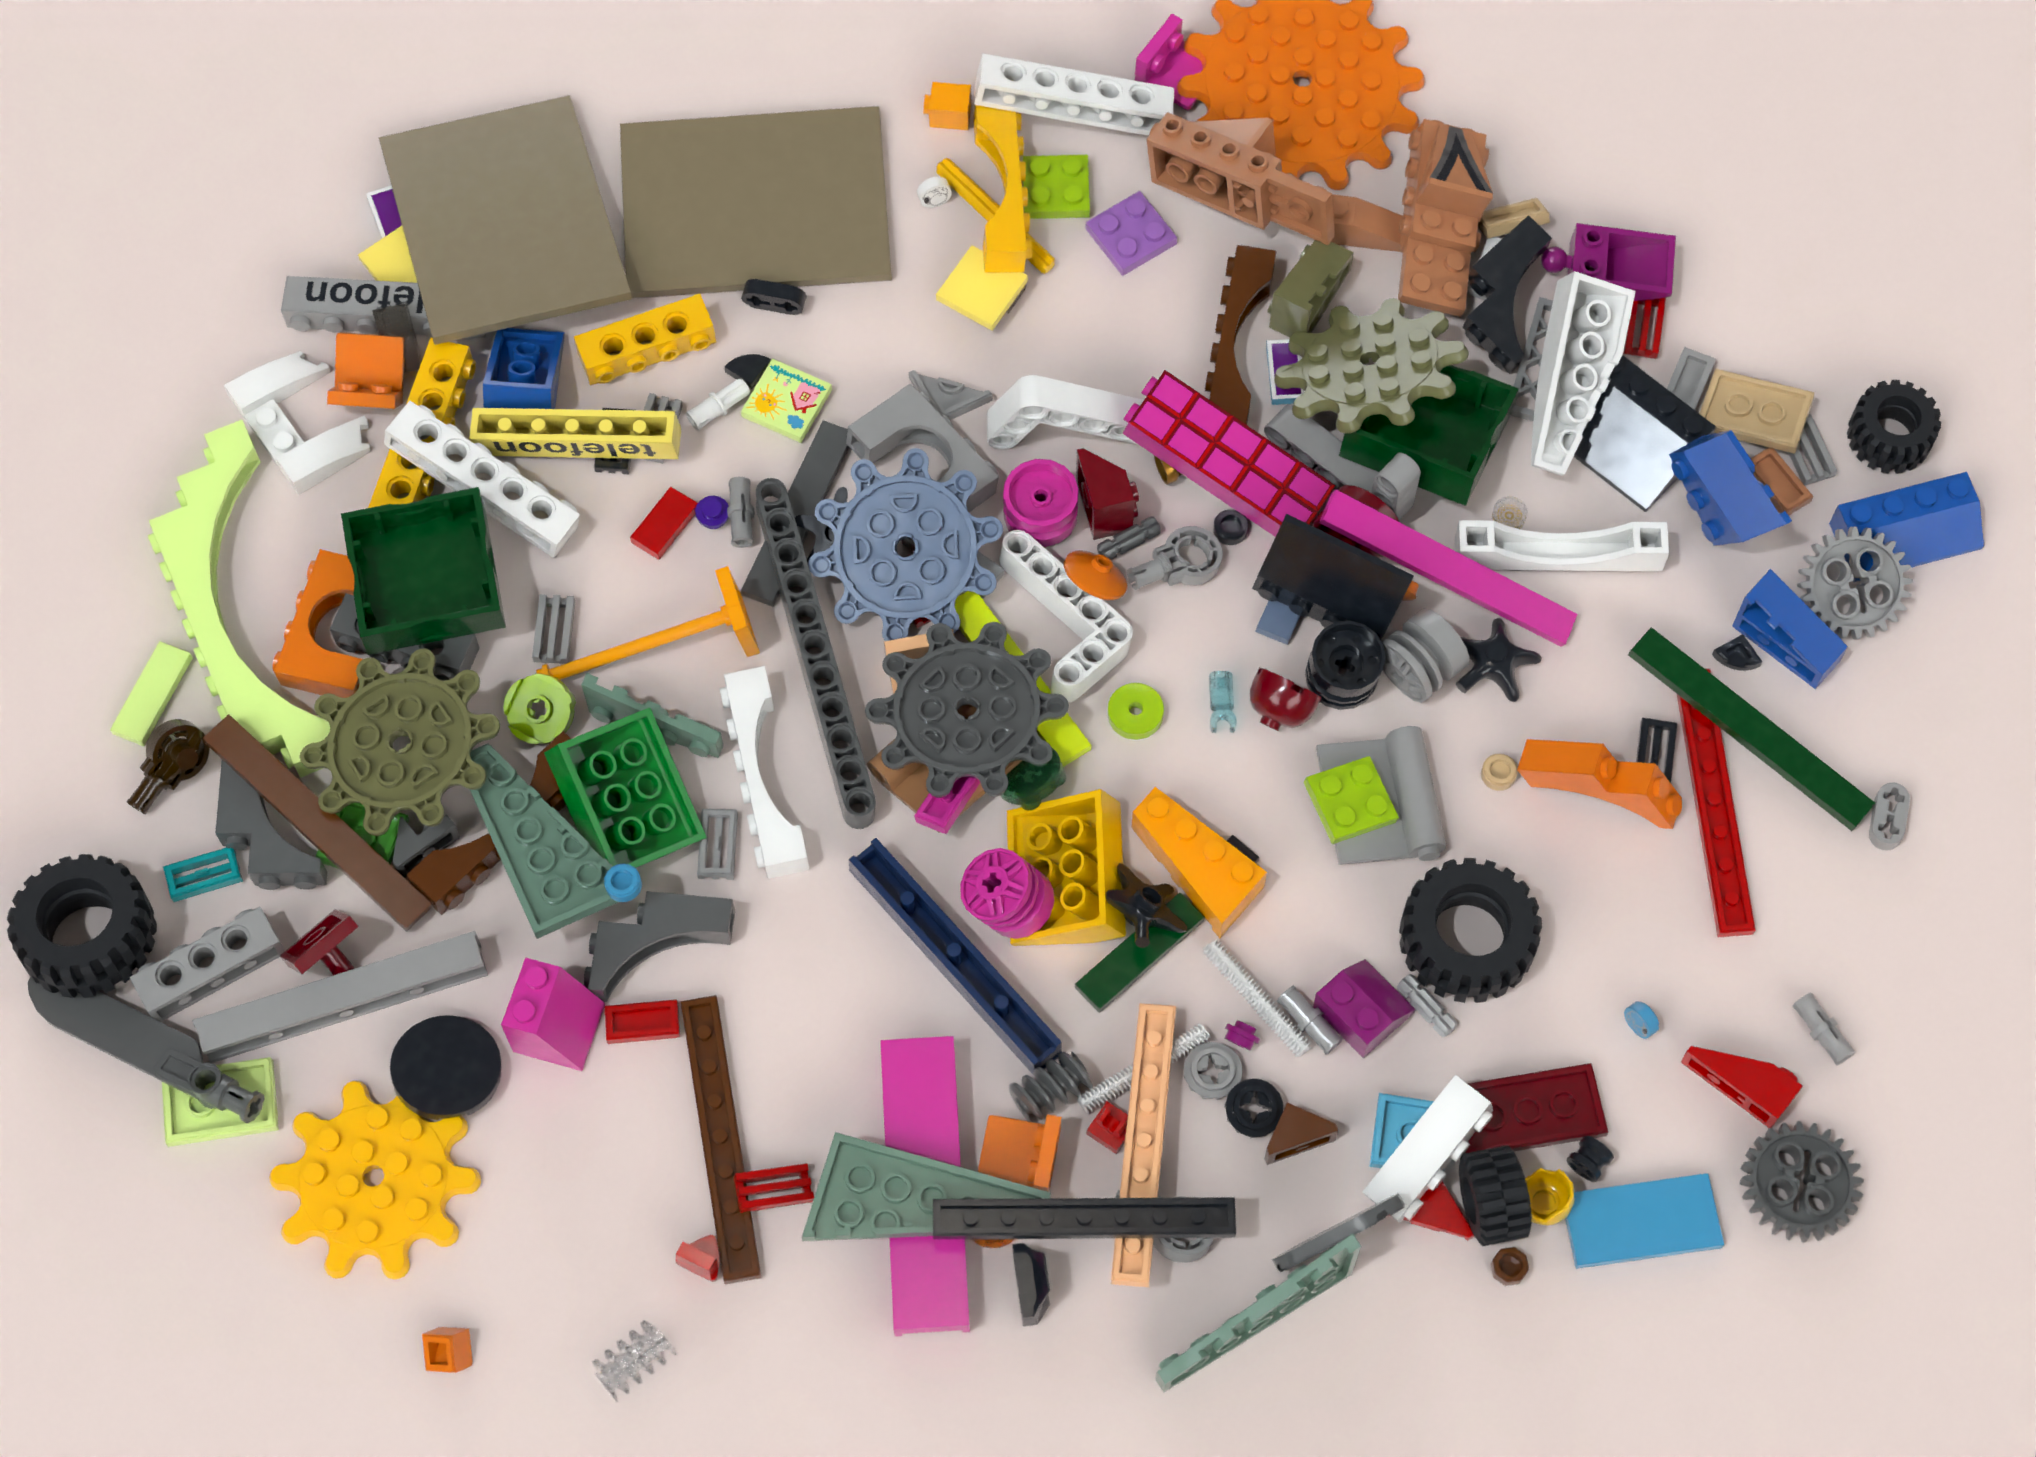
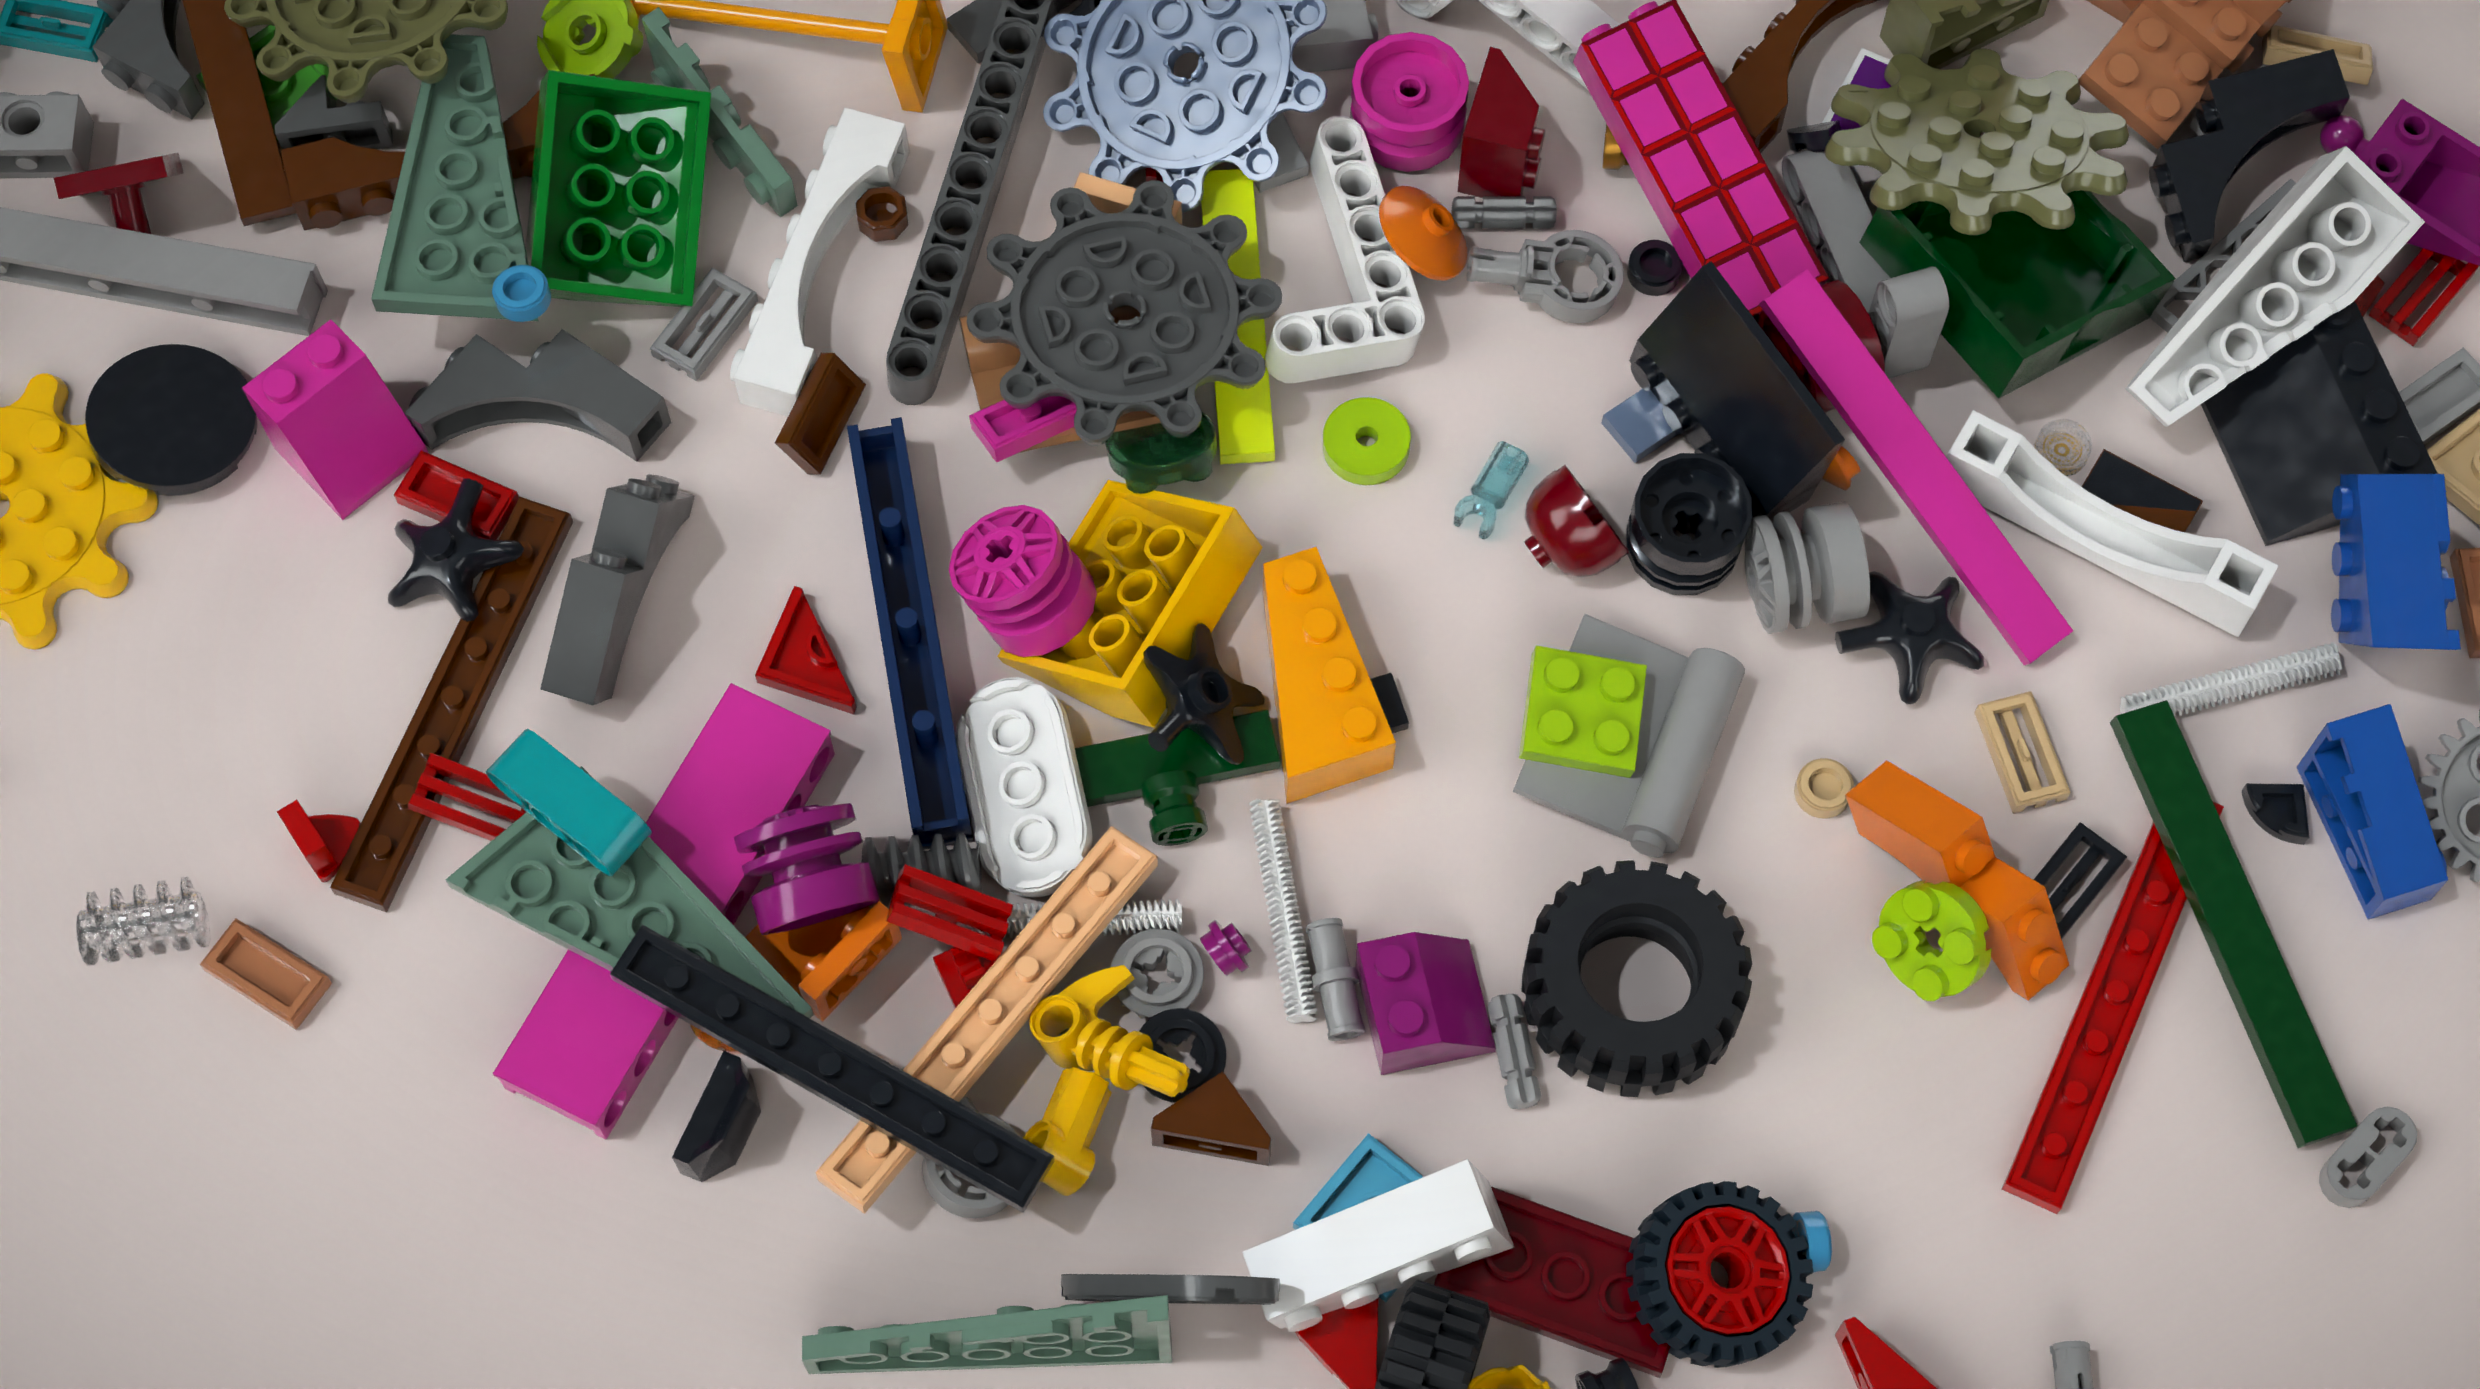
camera: 30 degrees right, 0 degrees up
none -> nougat tile [199,918,332,1030]
none -> black animal [388,478,524,622]
none -> teal beam [485,729,652,877]
none -> dark grey arch [540,474,695,705]
none -> magenta wheel [734,803,880,935]
none -> red tile [755,586,857,715]
none -> reddish brown tile [775,353,866,475]
none -> reddish brown tile [856,186,908,242]
none -> red tile [886,864,1013,962]
none -> white tile [955,677,1093,897]
none -> yellow piece [1023,1067,1112,1196]
none -> yellow piece [1029,965,1190,1097]
none -> dark green wheel [1141,770,1208,846]
none -> wheel [1626,1181,1814,1368]
none -> black tile [1787,120,1841,152]
none -> lime plate [1872,880,1992,1001]
none -> tan tile [1974,691,2071,814]
none -> black tile [2081,449,2203,532]
none -> white axle [2120,642,2343,717]

